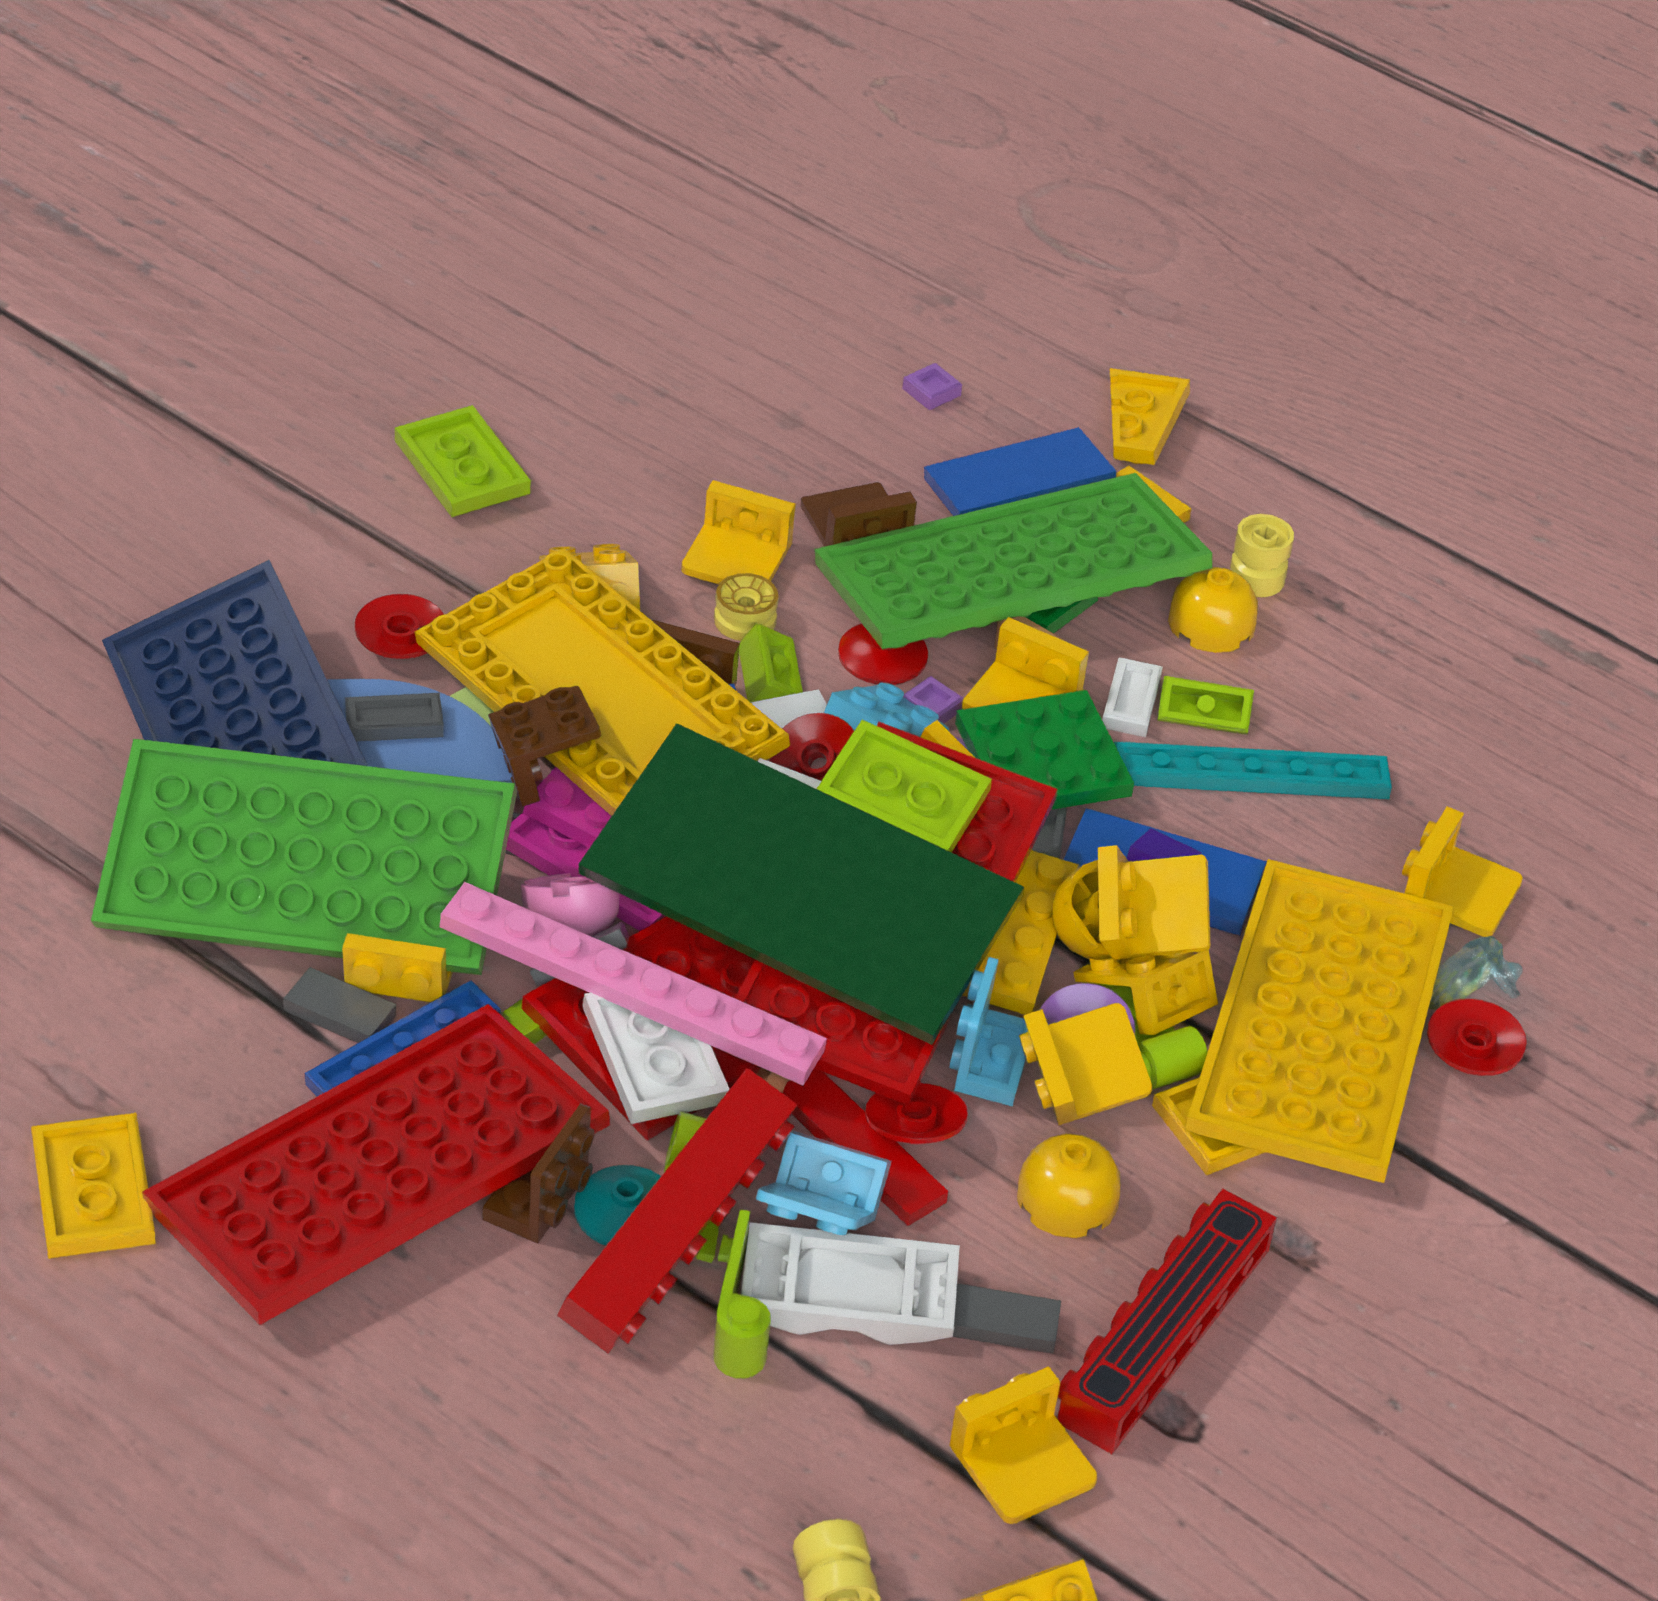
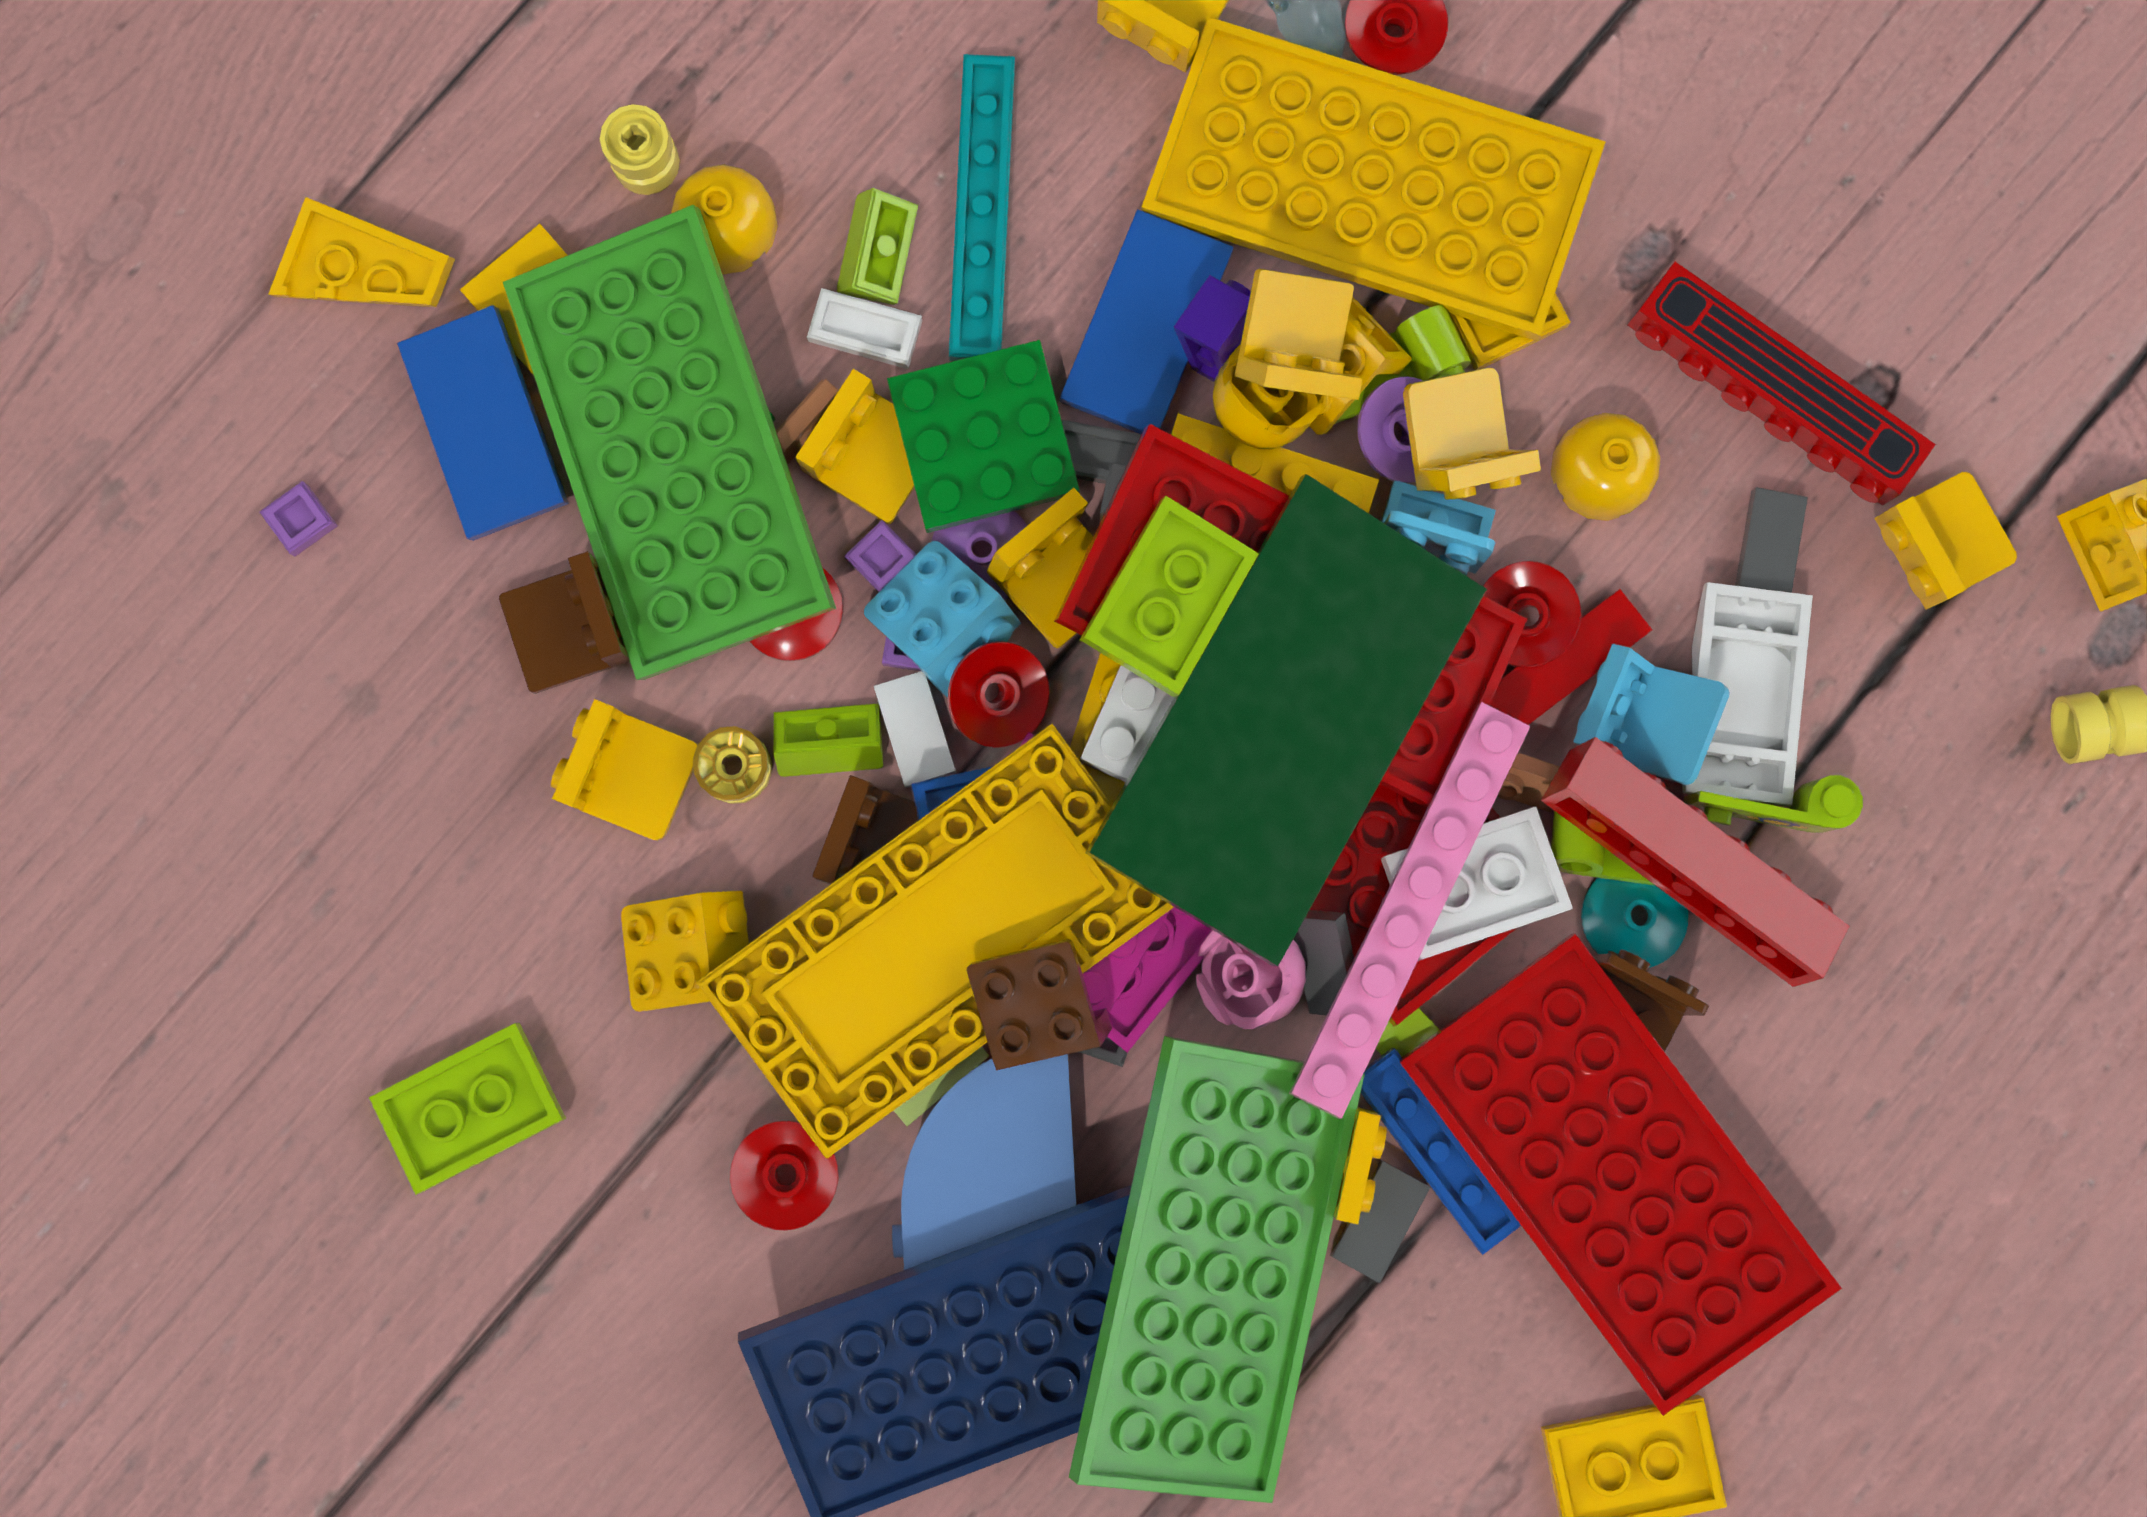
camera: 85 degrees left, 40 degrees up
dark grey tile [345,693,443,741] -> none

